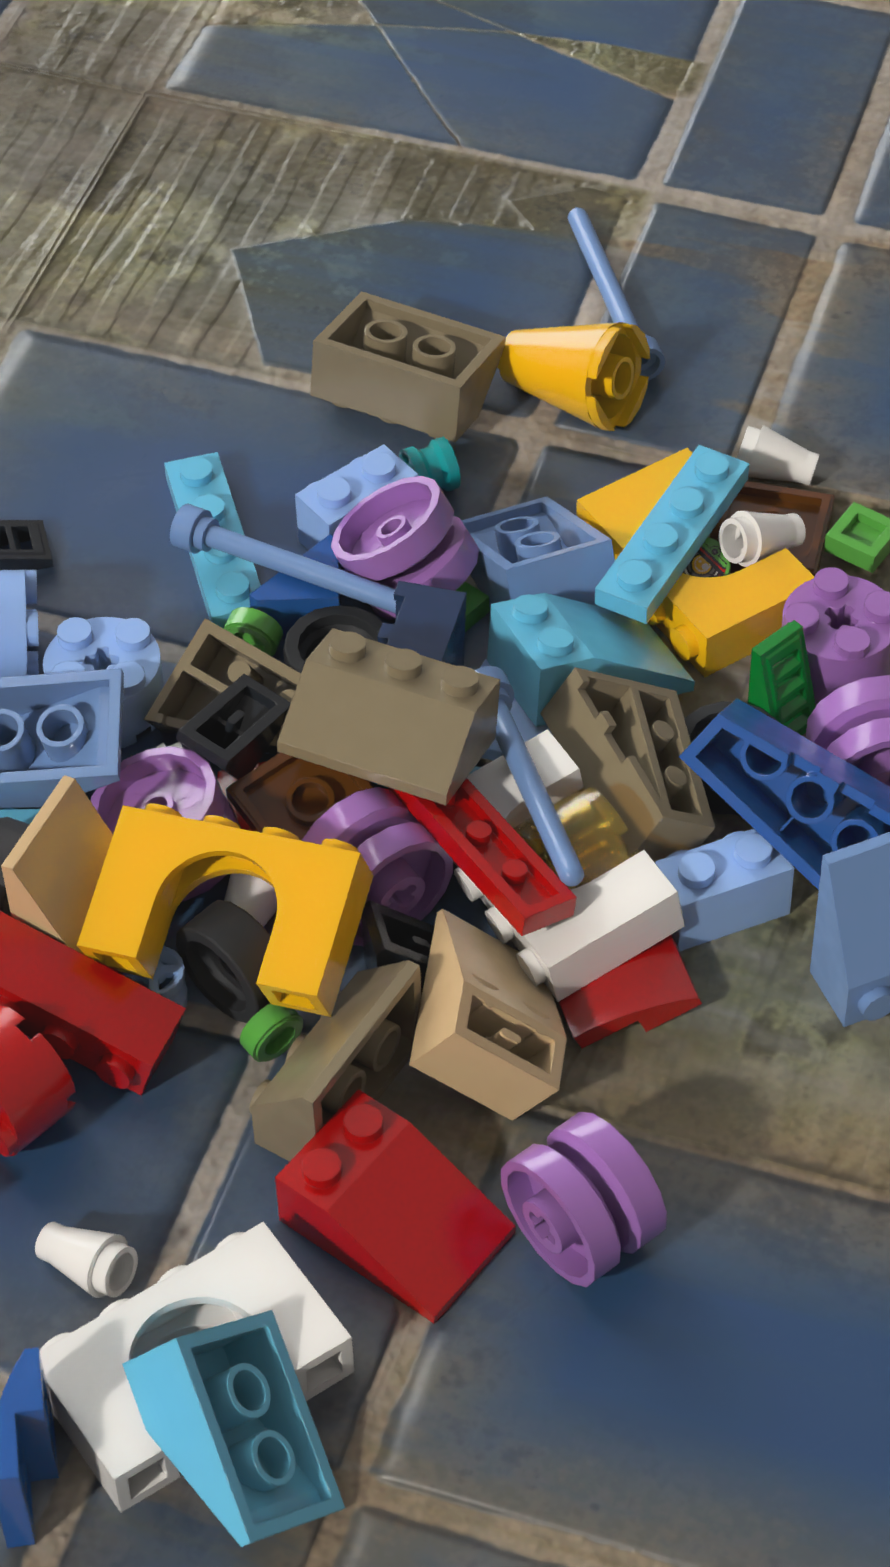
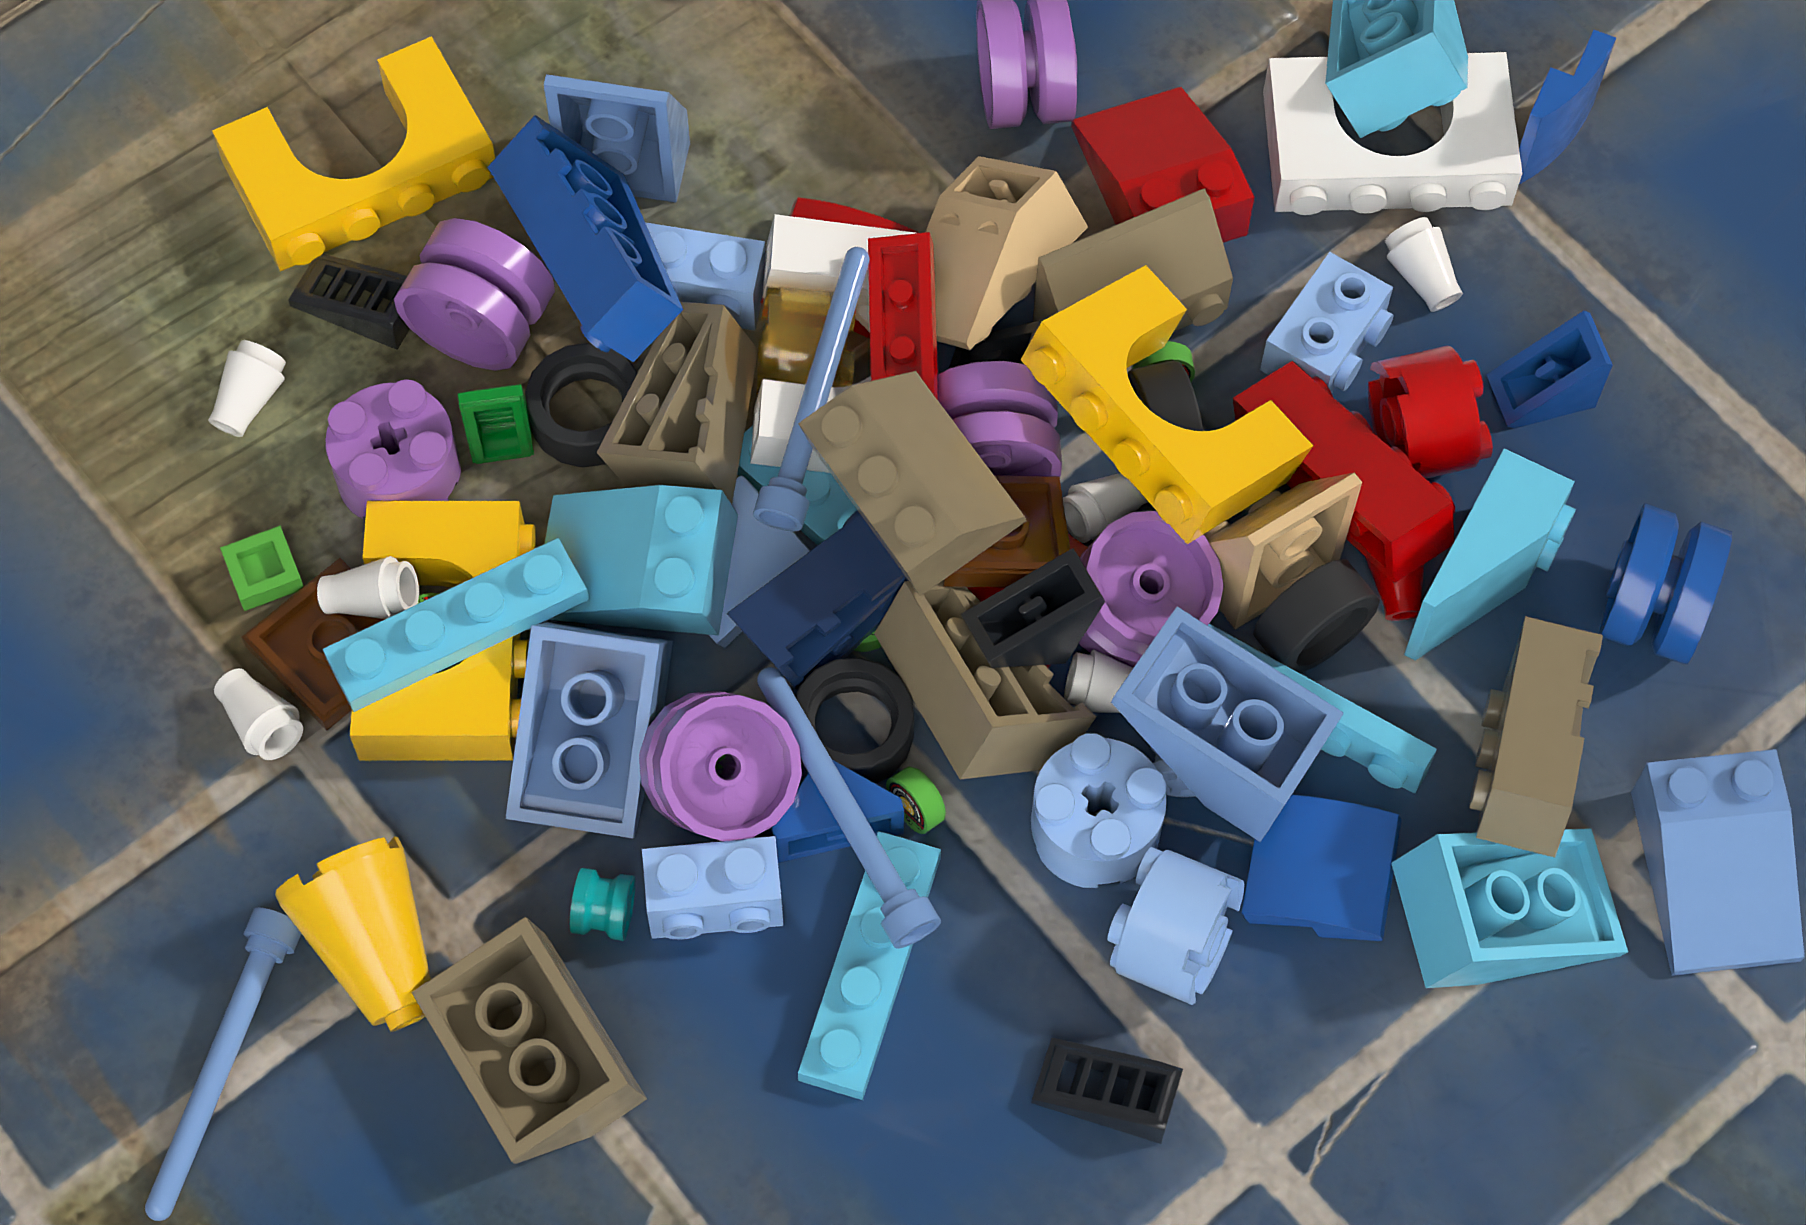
camera: 150 degrees left, 15 degrees up
none -> light blue brick [1260,252,1394,393]

